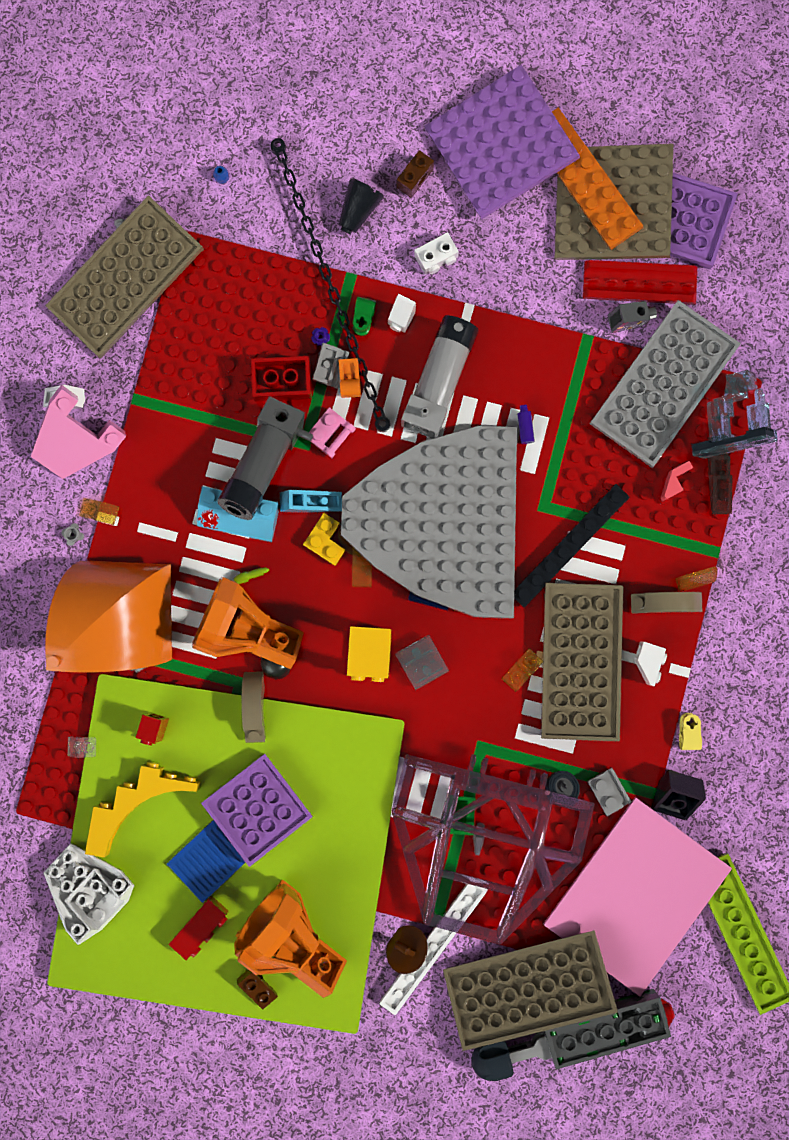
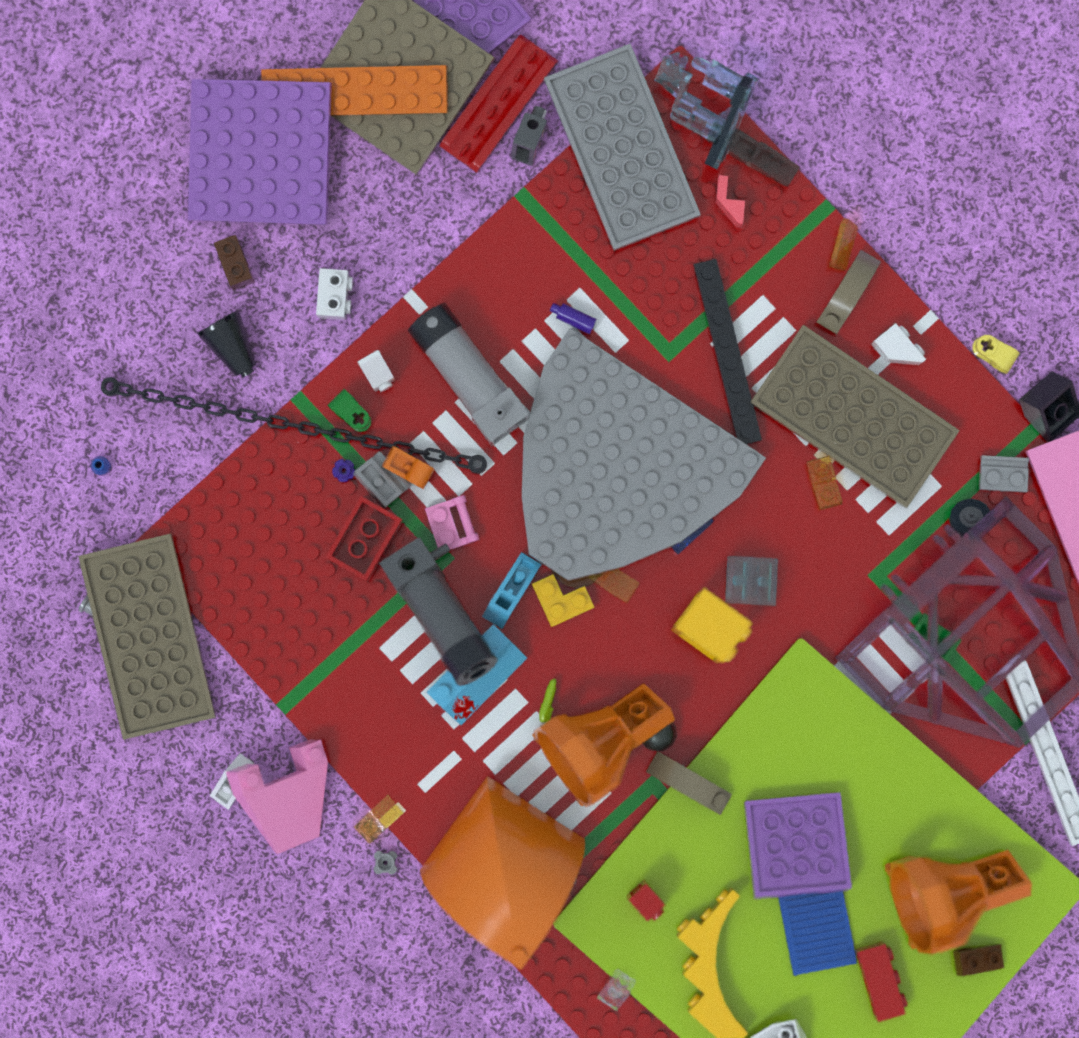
camera: 60 degrees left, 0 degrees up
reddish brown shield [386,925,428,974] -> none
light grey bar [473,823,486,855] -> none

